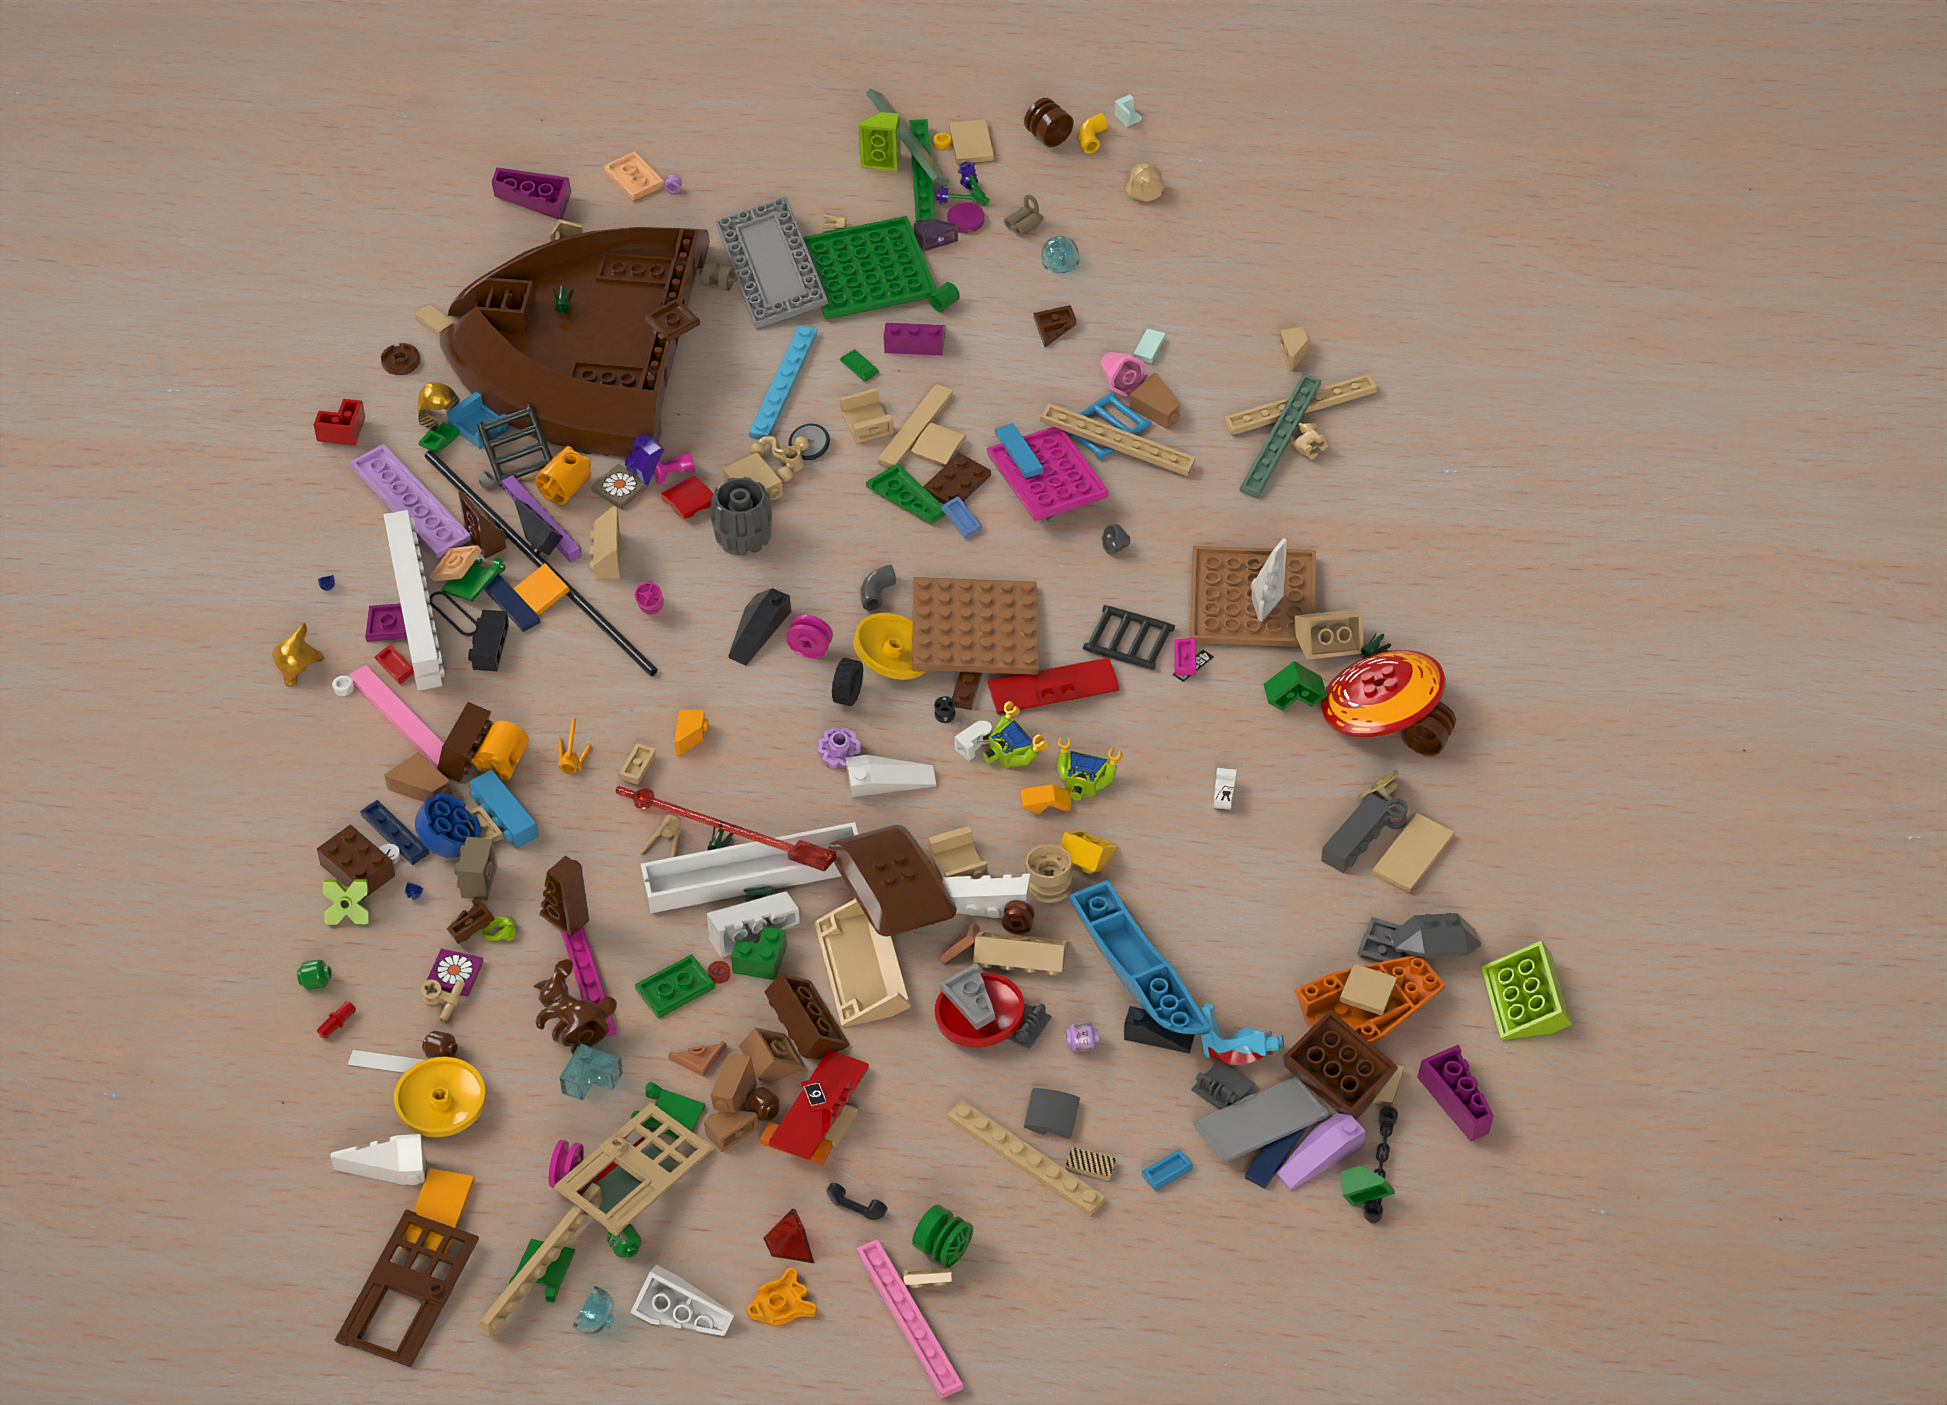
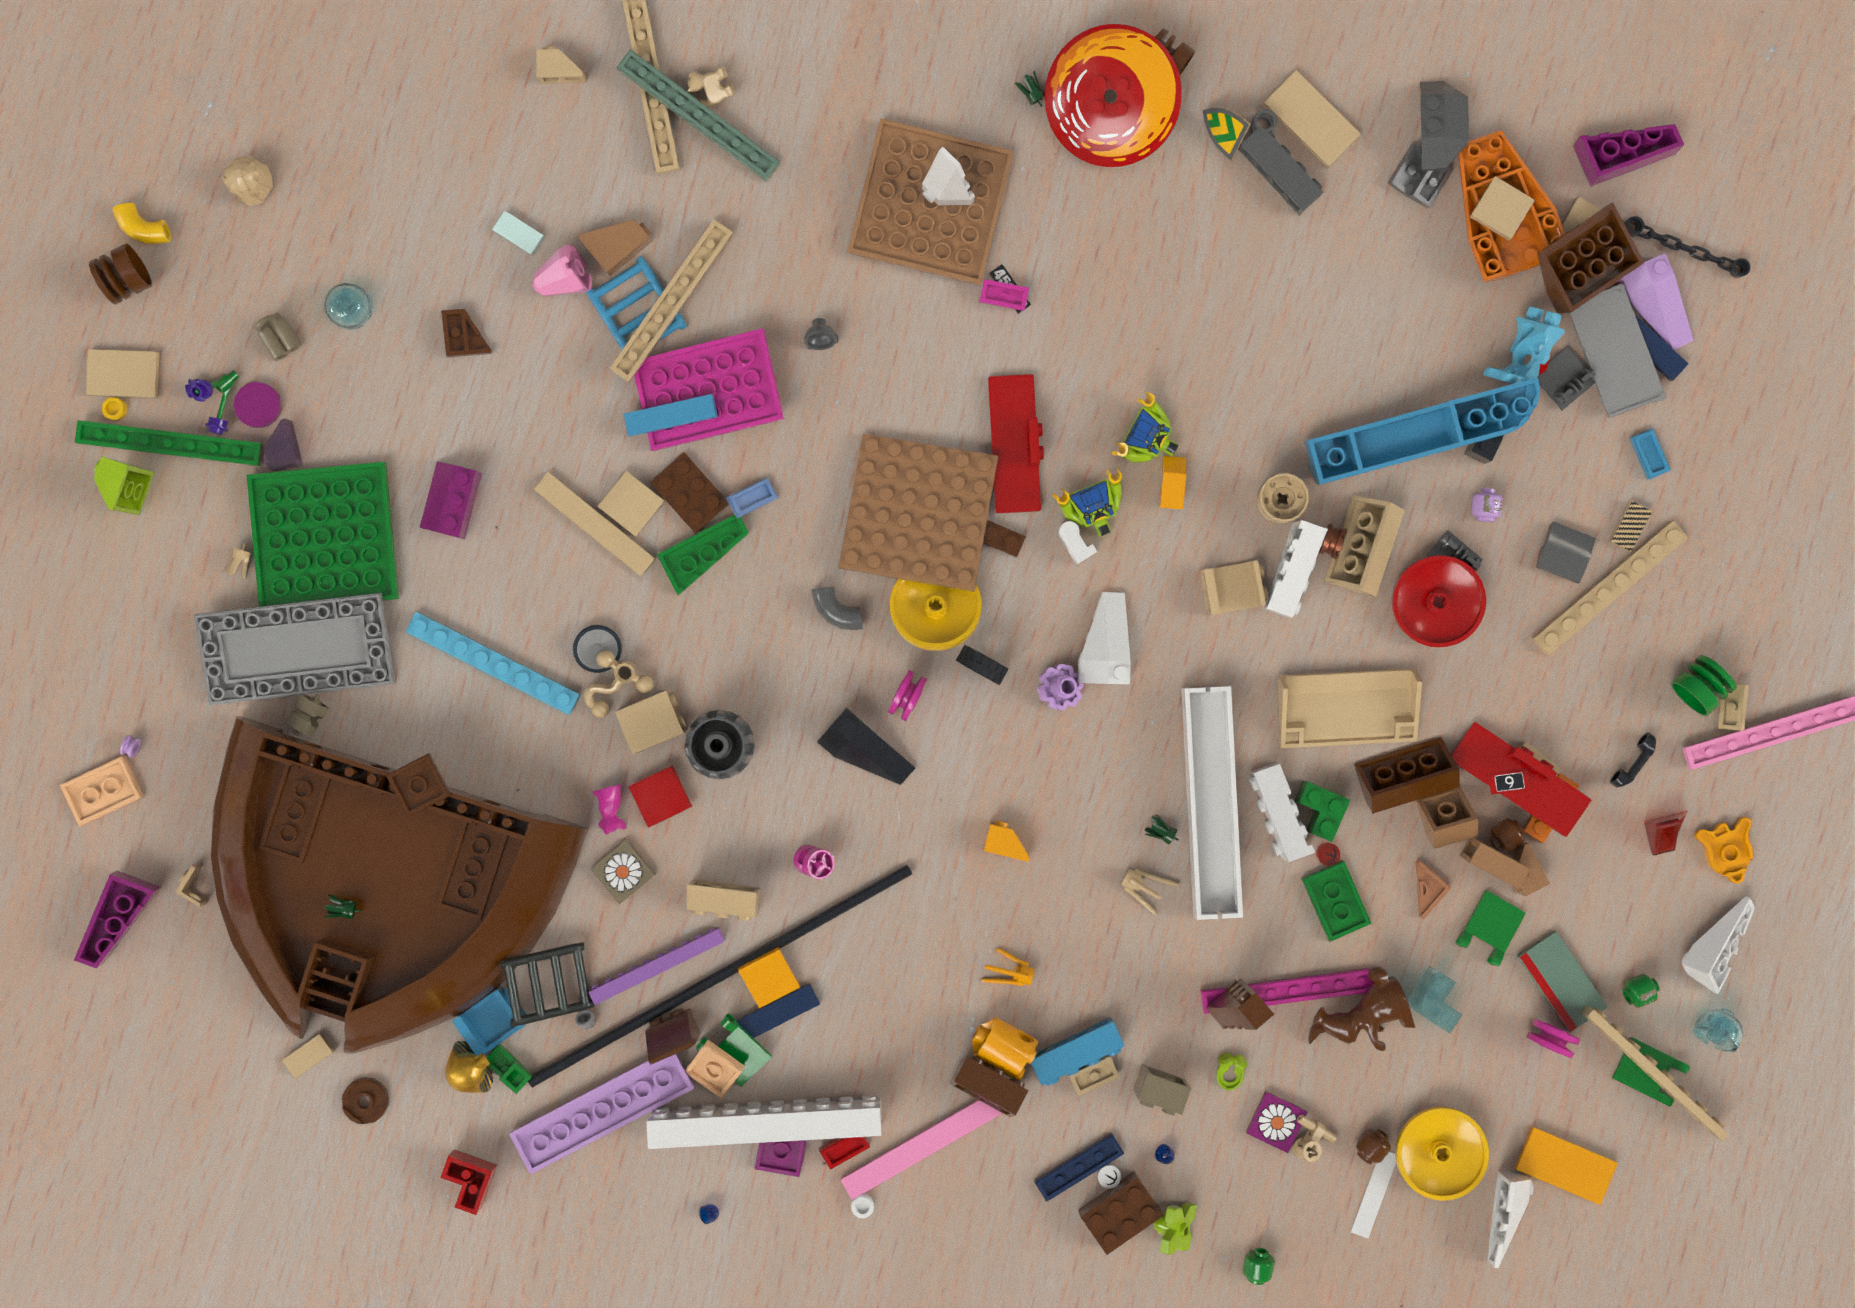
camera: 80 degrees left, 40 degrees up
pearl gold piece [272,623,324,686] -> none
red axle [317,1001,356,1039] -> none
reddish brown door [334,1209,479,1367] -> none
medium nougat slope [384,752,452,802] -> none
blue cylinder [415,794,481,858] -> none
black piece [429,591,477,636] -> none
reddish brown wing [447,897,495,944] -> none
black brick [468,610,509,672] -> none
black slope [514,498,564,556] -> none
light orange cylinder [535,446,592,505] -> none
tan door [554,1103,714,1236] -> none
clear red bar [616,786,837,872] -> none
tan plate [619,743,656,785] -> none
dark purple slope [625,434,664,485] -> none
dark green piece [743,886,778,902] -> none
reddish brown wedge [828,825,957,937] -> none
green tile [840,349,879,381] -> none
tan panel [840,388,893,443] -> none
sand green tile [867,88,950,186] -> none
green piece [929,282,960,312] -> none
black wheel [934,696,956,723] -> none
nougat tile [939,922,979,964] -> none
light grey wing [940,963,996,1030] -> none
yellow slope [1060,830,1118,874] -> none
pearl dark grey bar [1083,605,1175,670] -> none
light aqua panel [1115,94,1142,127] -> none
white leg [1214,768,1237,810] -> none
green brick [1263,661,1327,711] -> none
tan slope [1295,610,1364,660] -> none
green slope [1341,1165,1395,1207] -> none
lime slope [1481,940,1573,1041] -> none

